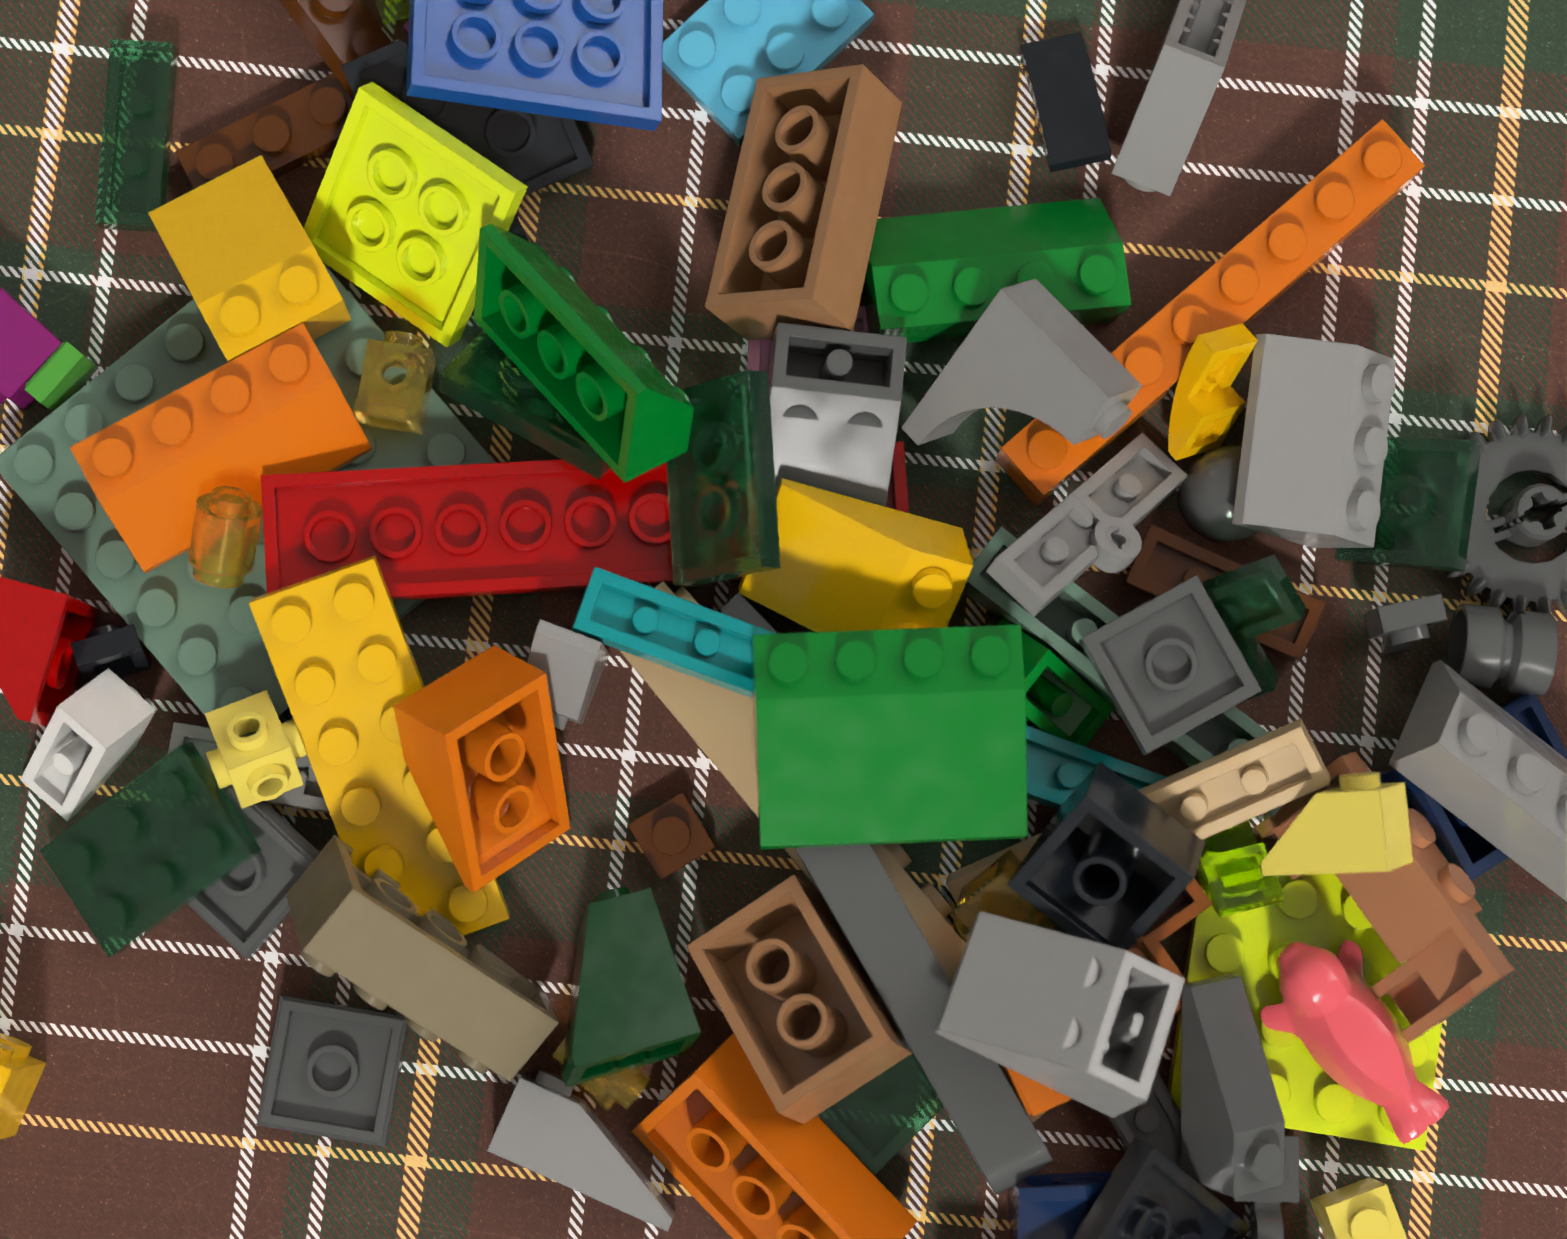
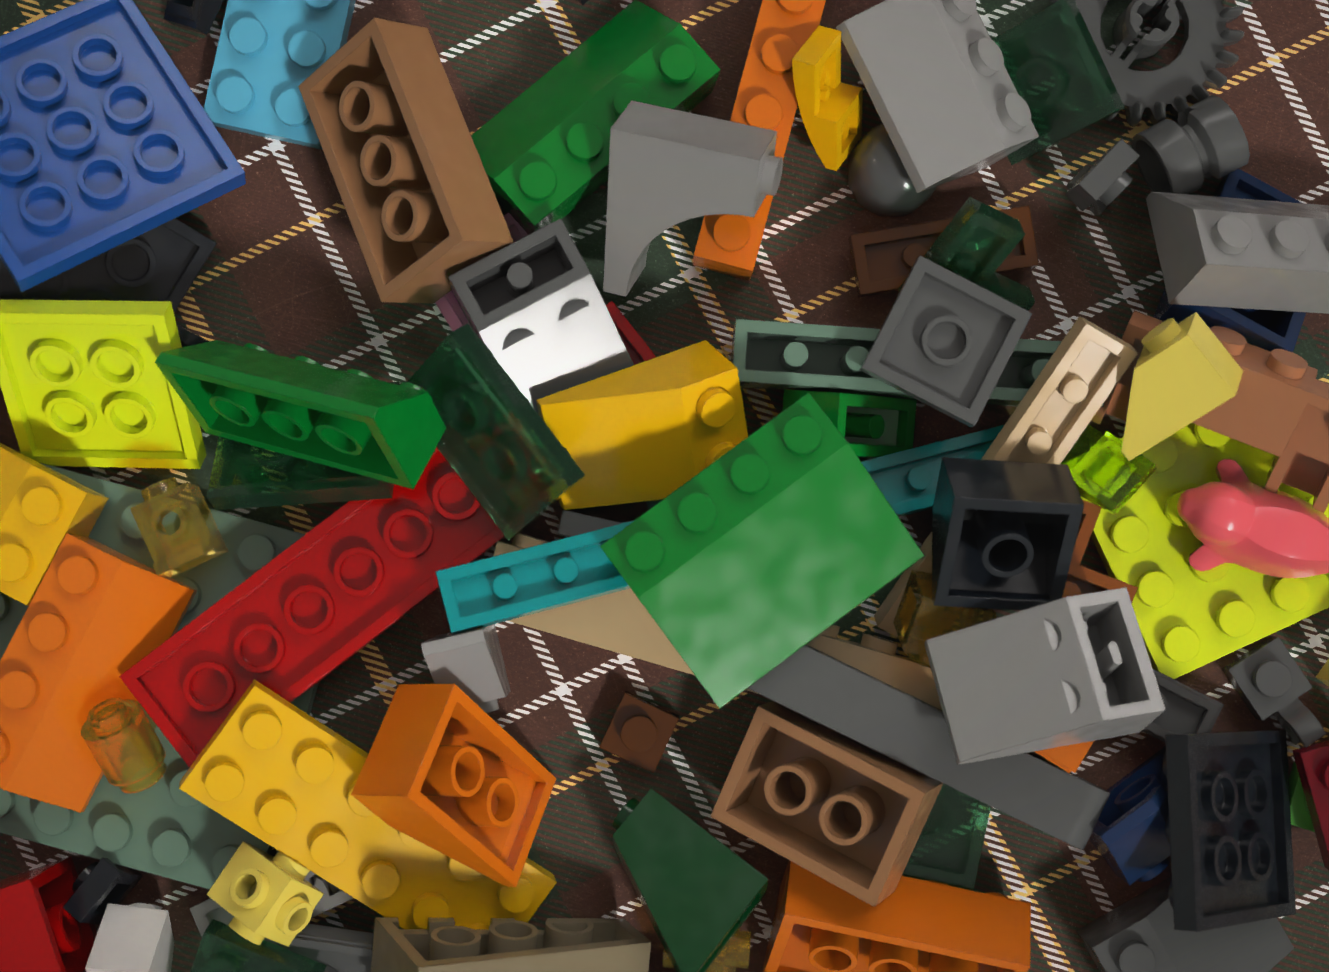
camera: 30 degrees left, 5 degrees up
light grey hinge [986,433,1188,617] -> none
dark grey slope [1181,974,1285,1198] -> none

